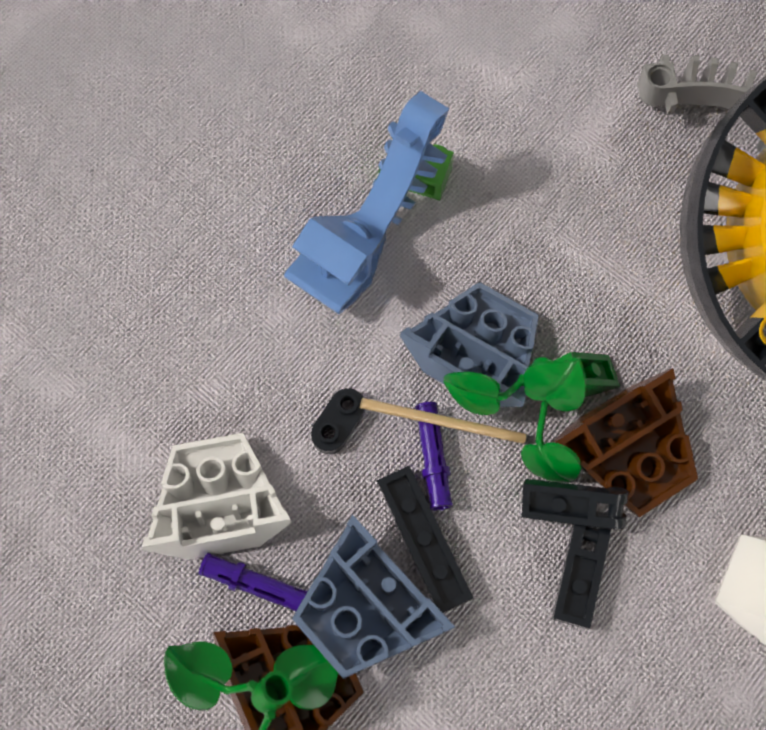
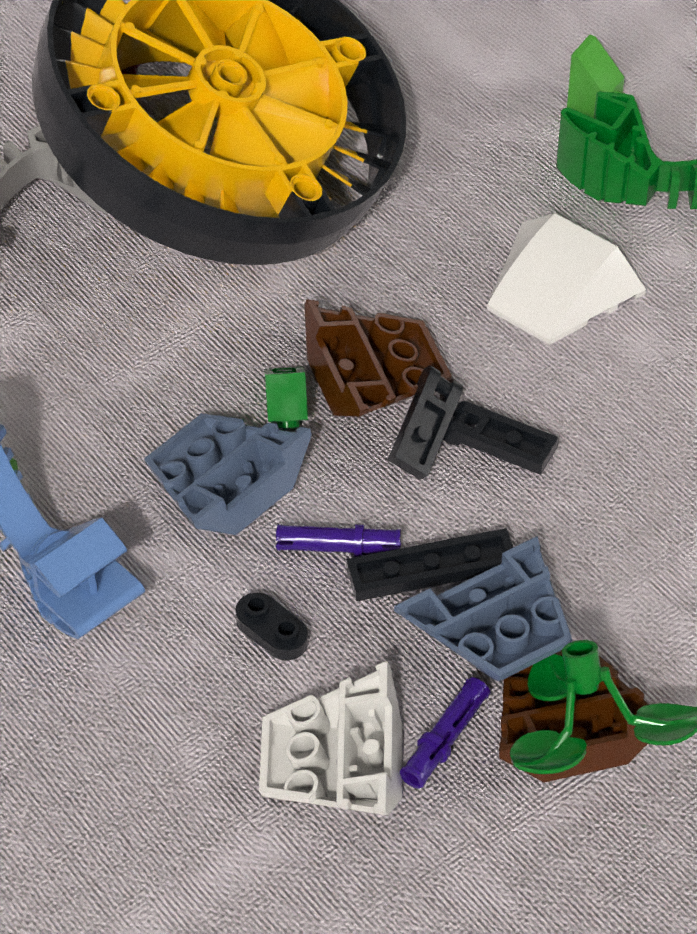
camera: 80 degrees left, 20 degrees down
tan axle [360,398,526,444] -> none
green plant [443,357,587,483] -> none

